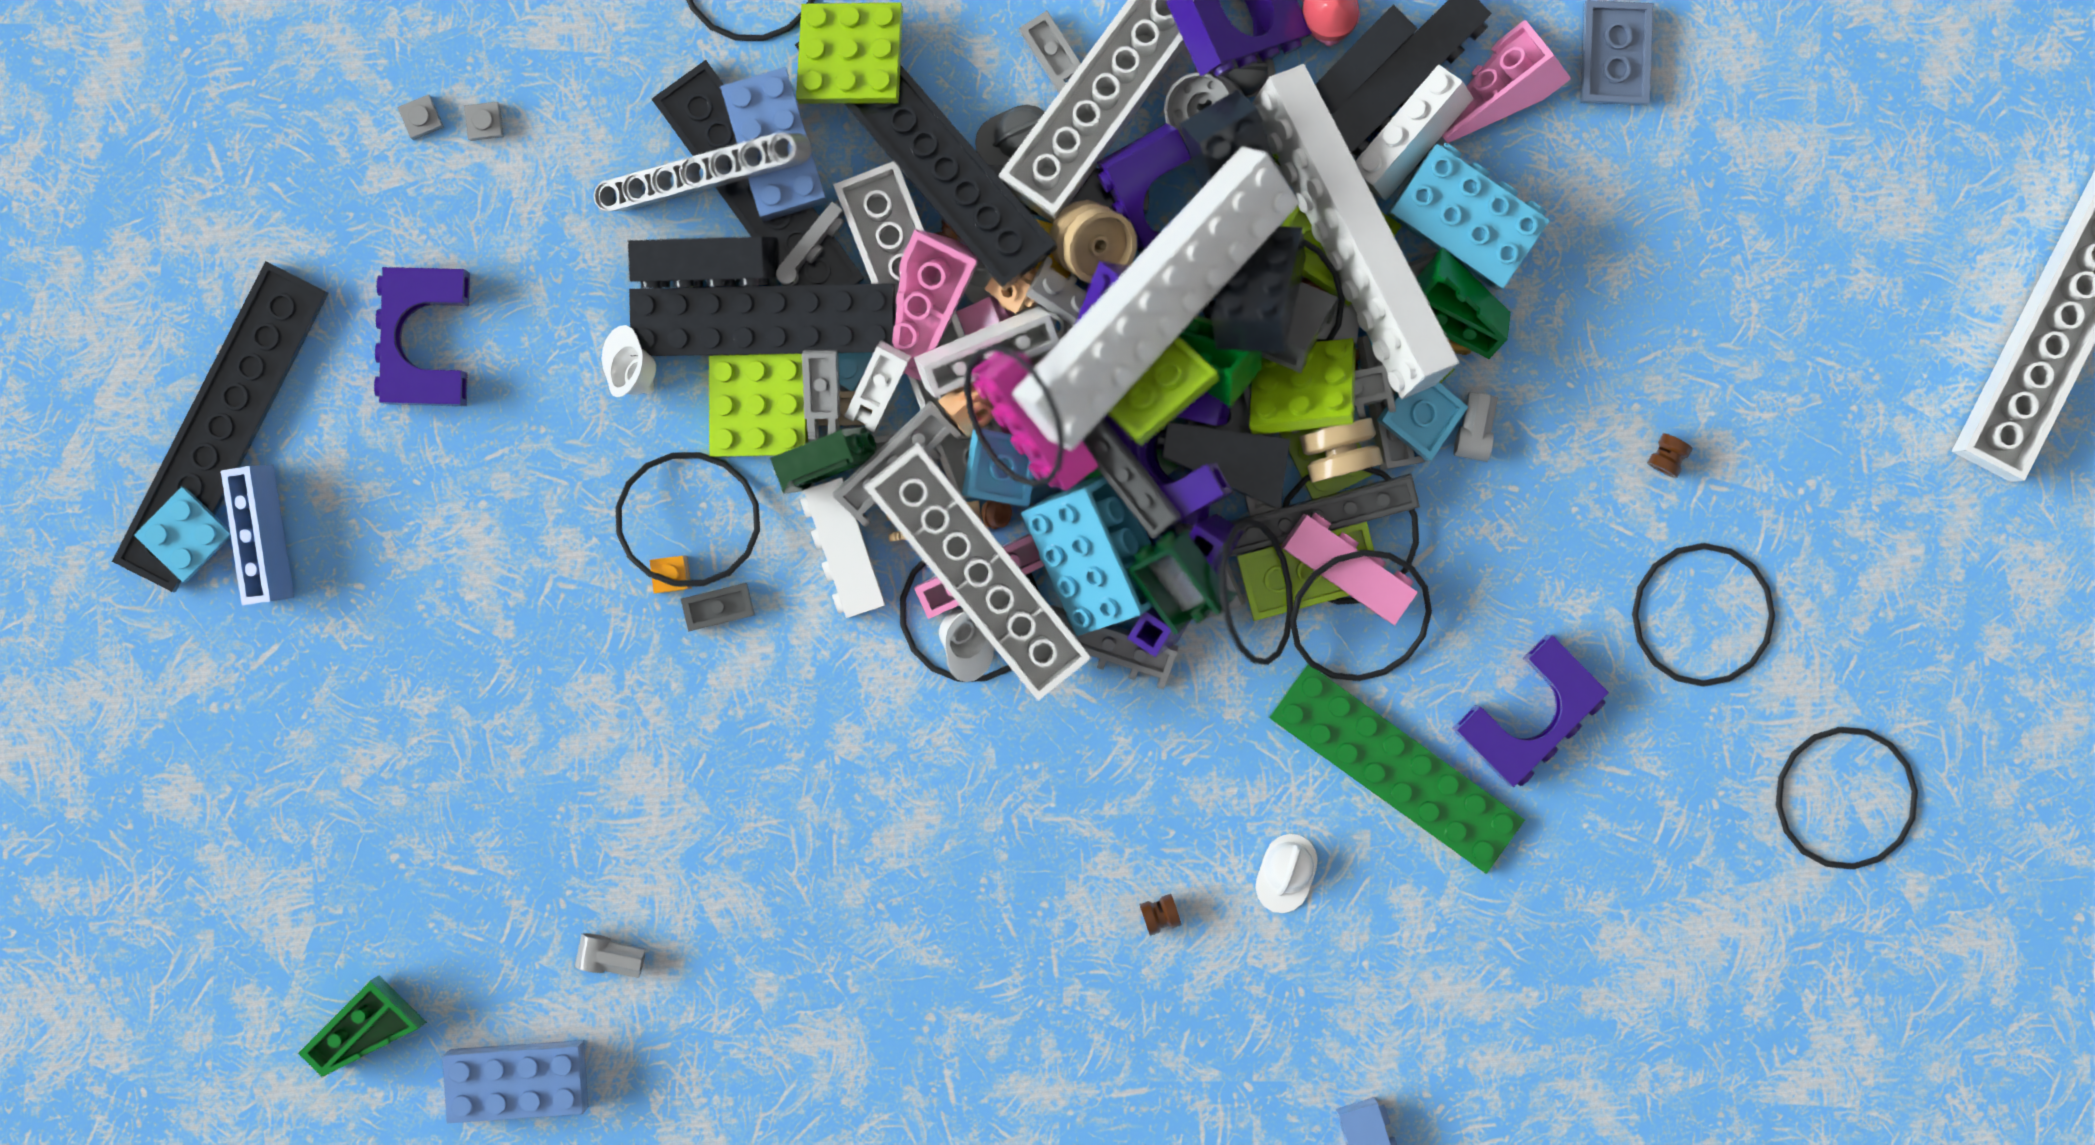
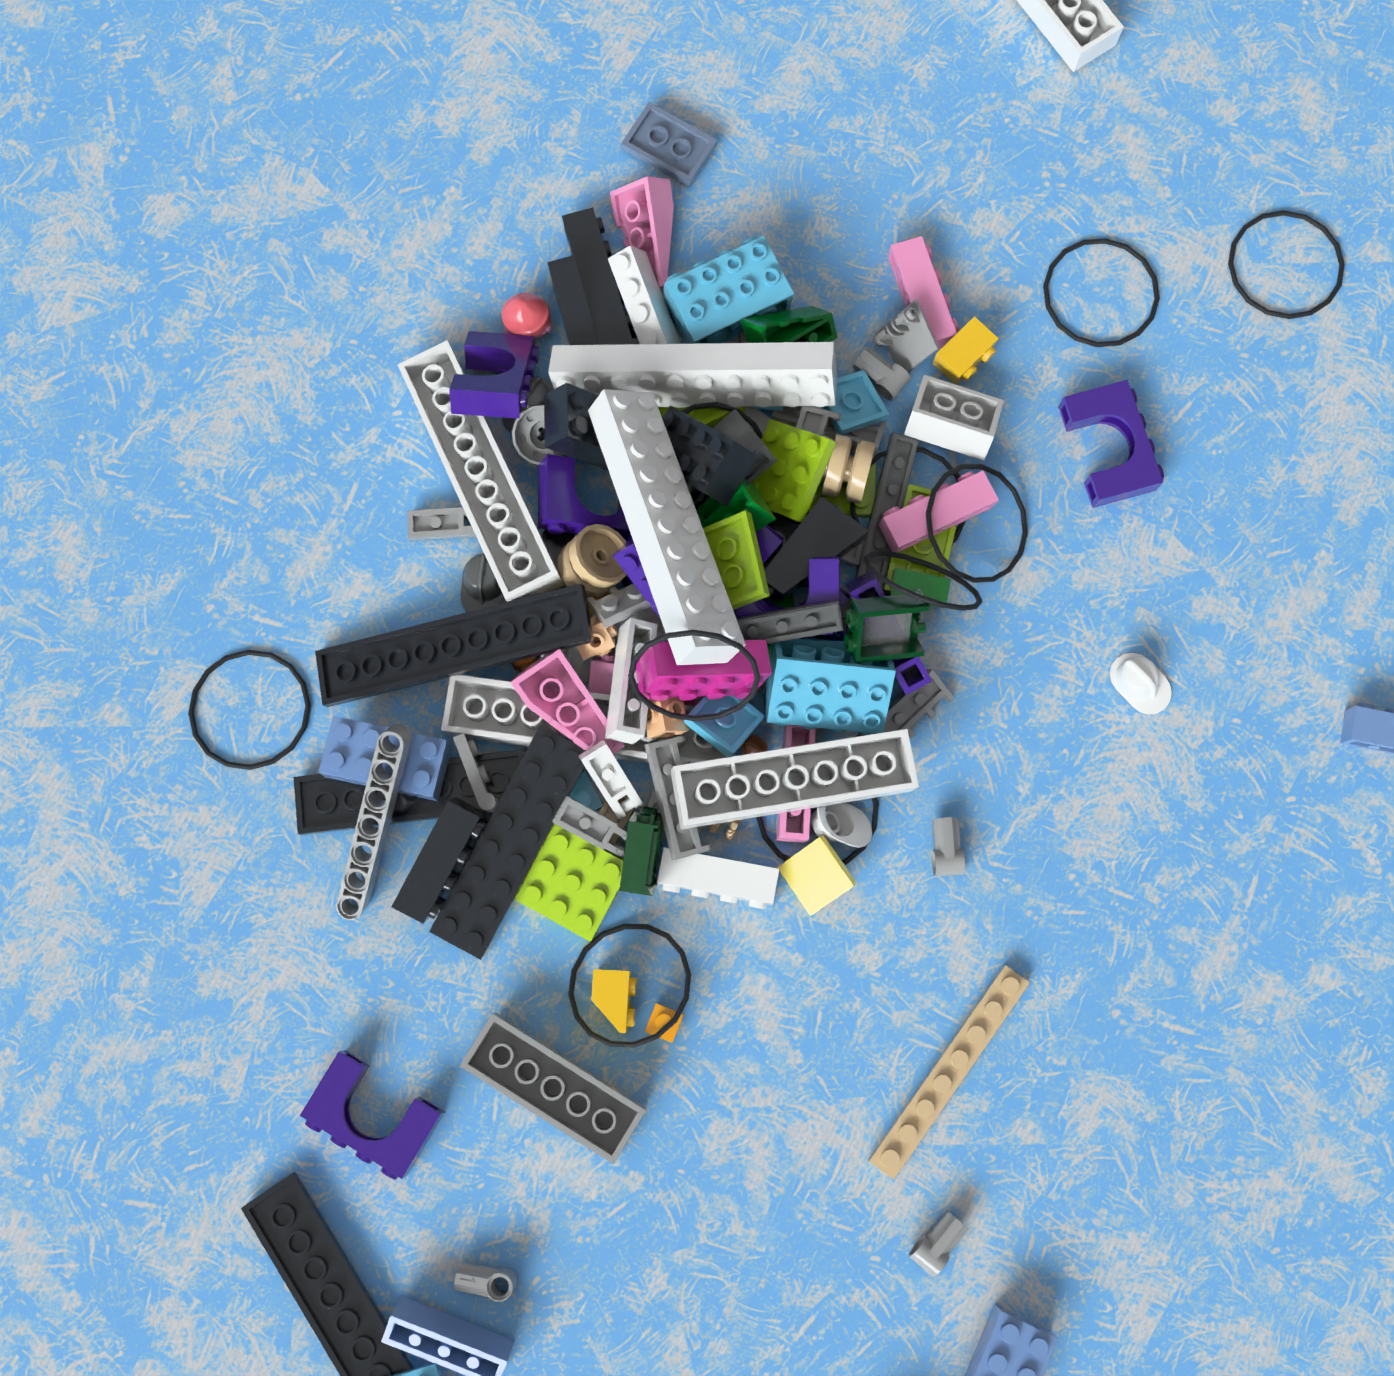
camera: 65 degrees left, 10 degrees down
light grey plate [398,94,444,140] -> none
light grey plate [464,102,504,141] -> none
white piece [602,325,656,398] -> none
dark grey plate [681,583,755,631] -> none
lime plate [796,2,903,104] -> none
reddish brown wheel [1139,894,1182,936] -> none
green plate [1268,663,1525,874] -> none
reddish brown wheel [1647,433,1693,478] -> none
none -> light grey piece [454,1262,518,1302]
none -> light grey brick [460,1013,647,1164]
none -> yellow slope [591,969,637,1033]
none -> light yellow tile [777,835,857,916]
none -> tan plate [868,965,1030,1180]
none -> light grey hinge [874,299,939,372]
none -> bright pink brick [888,236,959,350]
none -> green tile [889,568,951,608]
none -> white brick [904,375,1004,461]
none -> light grey piece [932,817,965,876]
none -> yellow brick [933,316,999,385]

